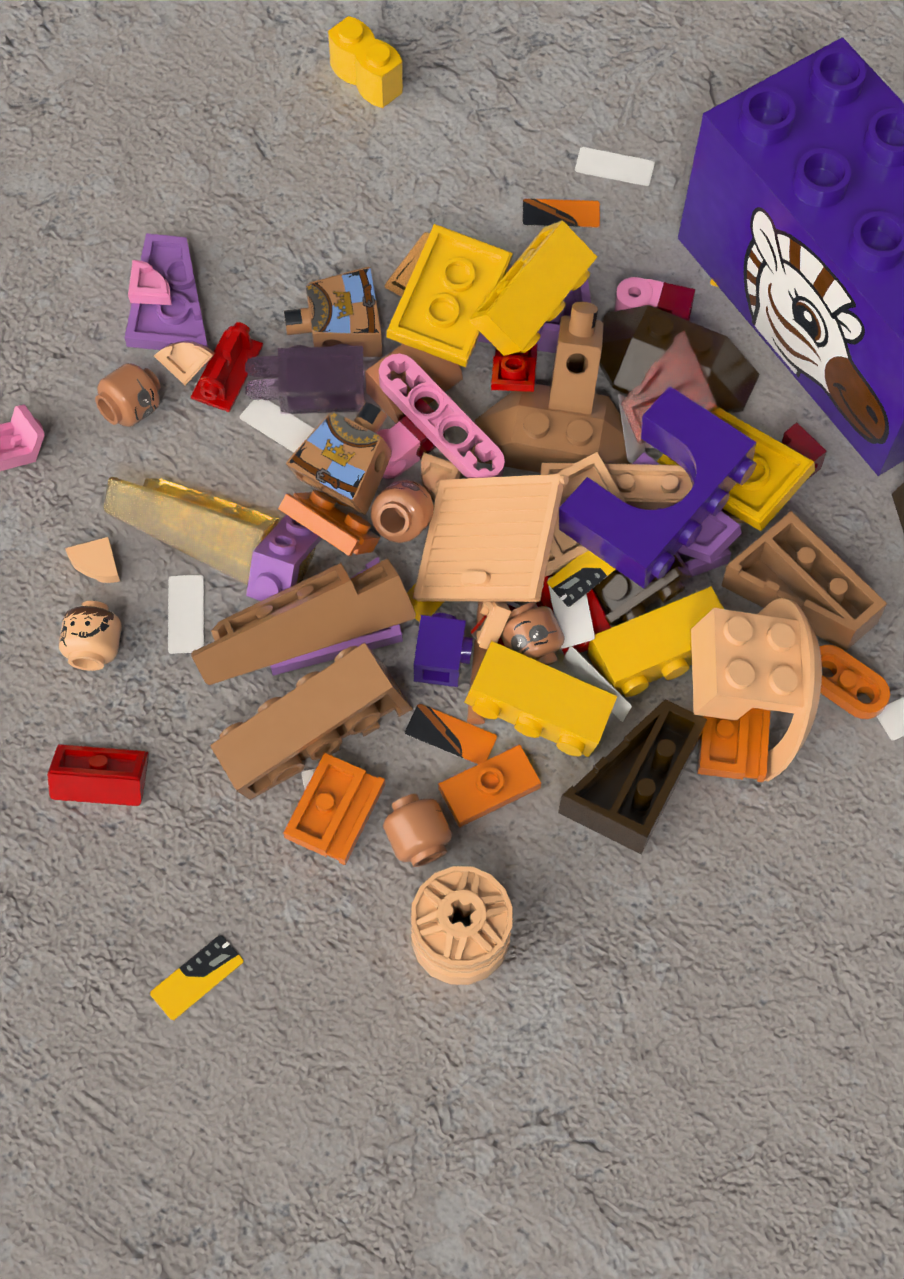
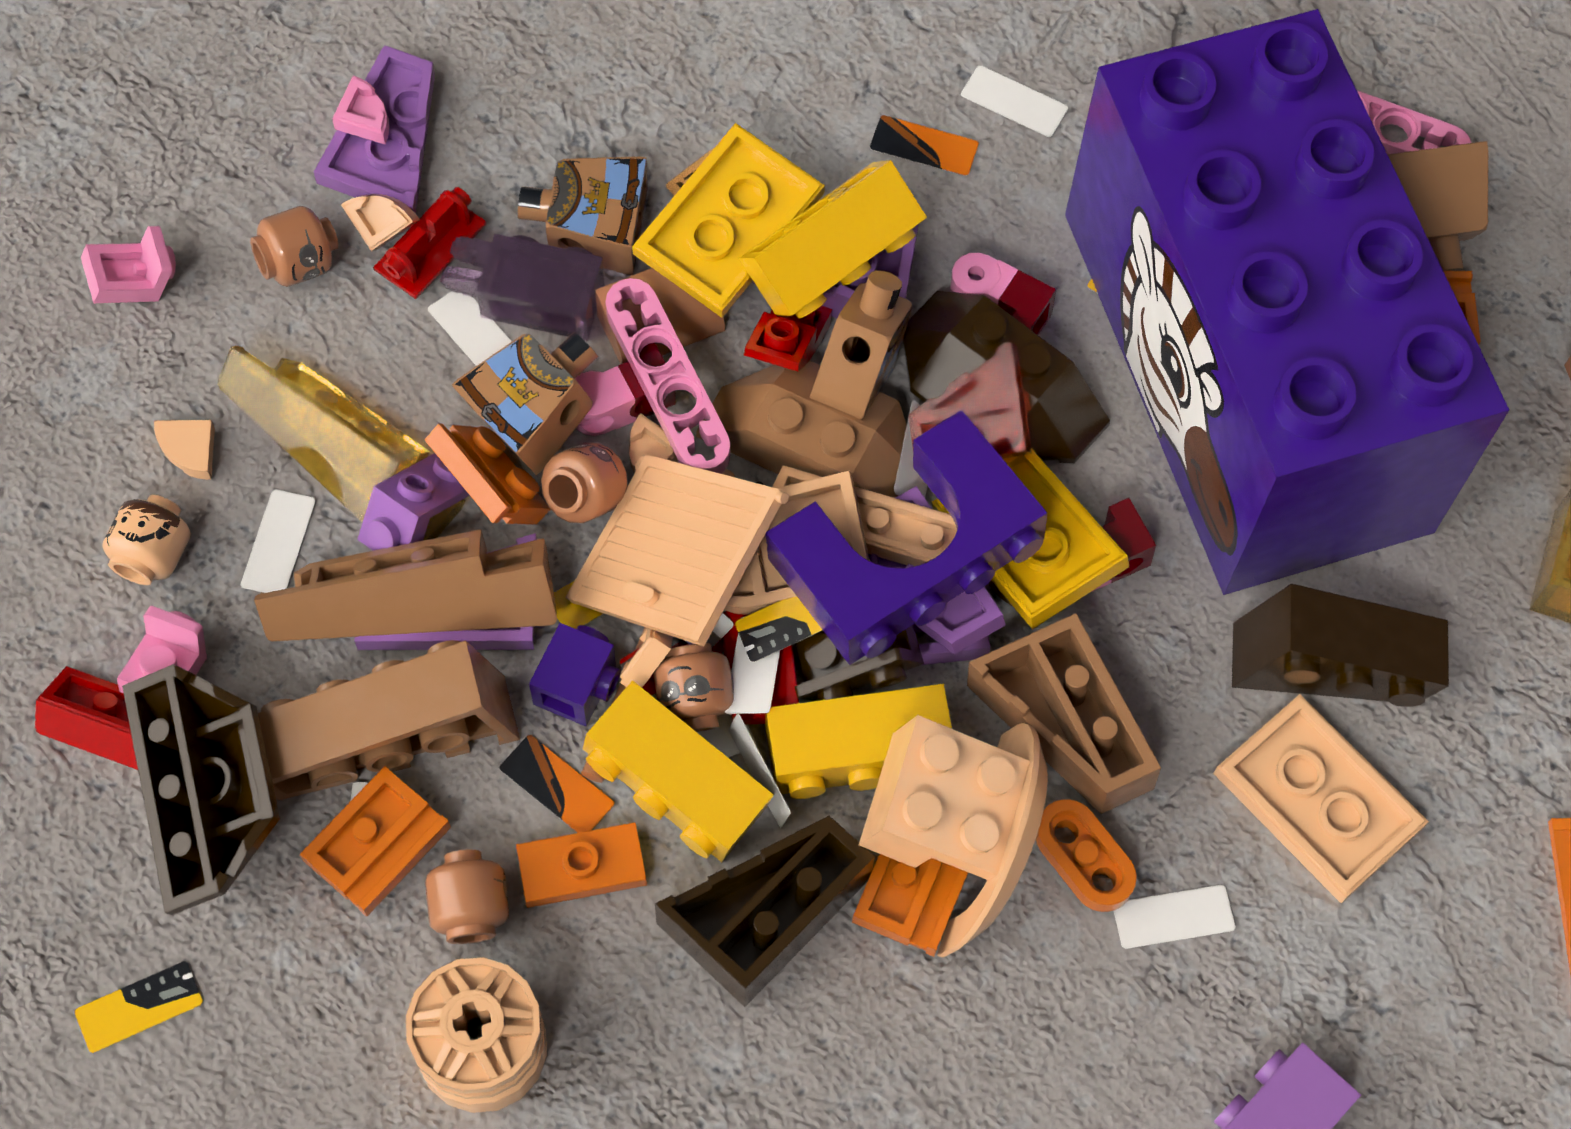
camera: 15 degrees right, 0 degrees up
none -> bright pink bracket [117,606,207,693]
none -> dark brown wedge [122,664,280,915]

